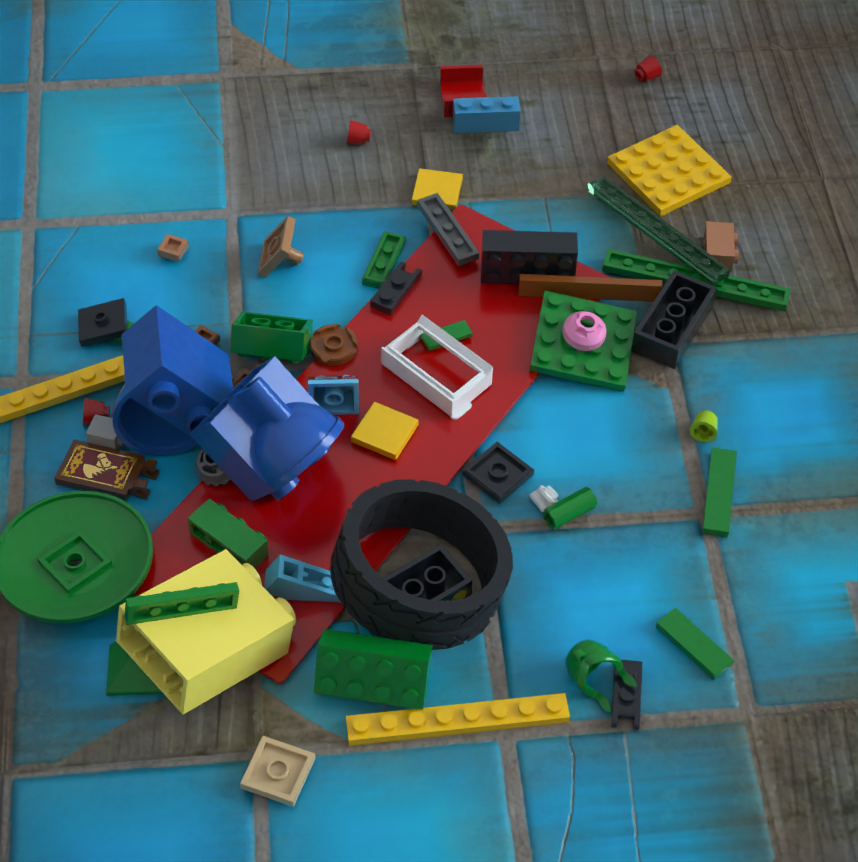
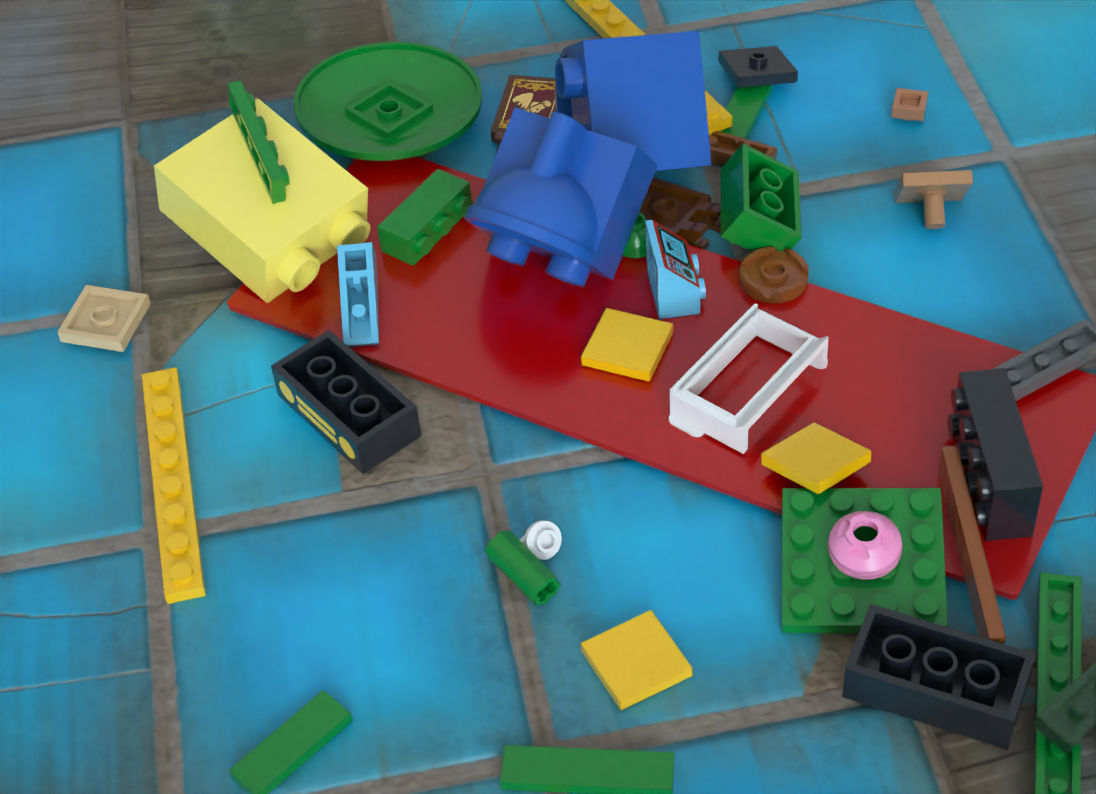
camera: 90 degrees right, 5 degrees down
green brick [314,629,433,710] -> none
black tyre [330,479,513,650] -> none
green tile [362,231,406,289] -> none
black hinge [370,261,422,315] -> none
green piece [421,320,473,351] -> none
black plate [462,442,534,504] -> none
green hair [565,639,637,712] -> none
black hinge [611,660,642,730] -> none
lime hat [690,410,718,443] -> none
none -> yellow tile [580,610,692,711]
none -> yellow tile [761,422,871,494]

